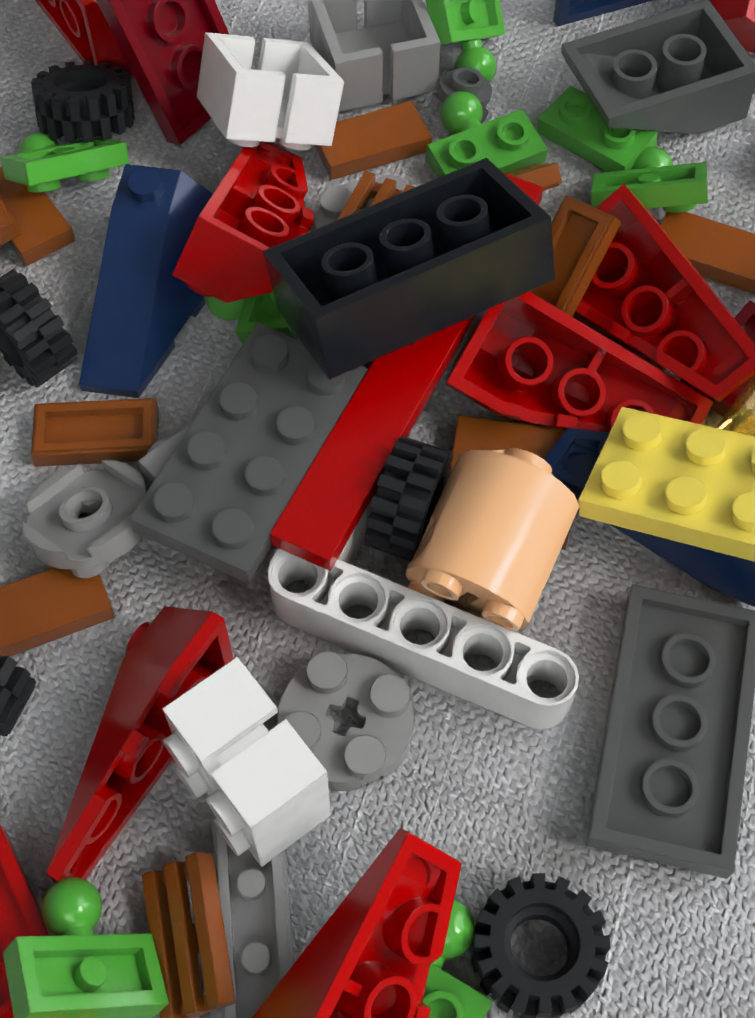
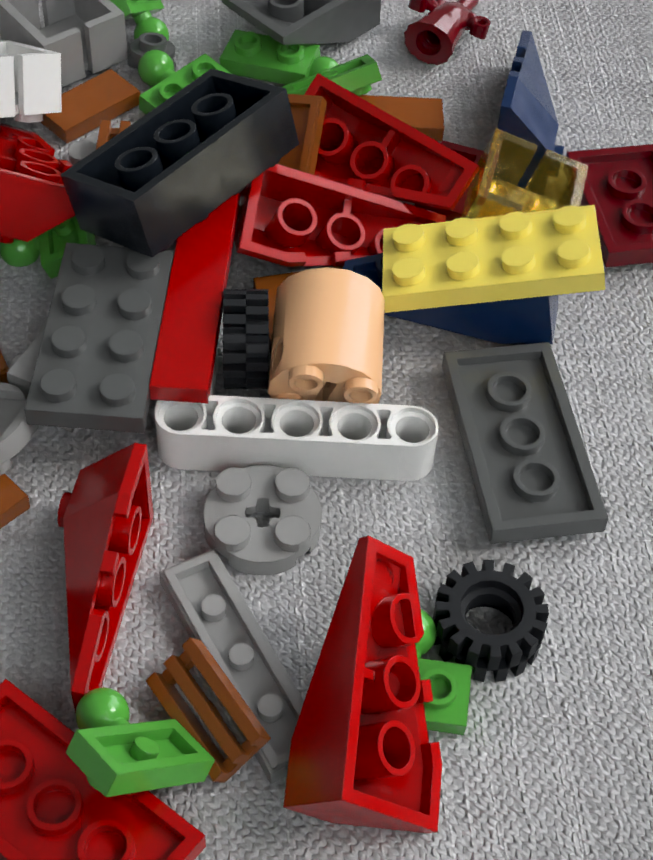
camera: 25 degrees left, 10 degrees down
white piece [163,657,331,867] -> none

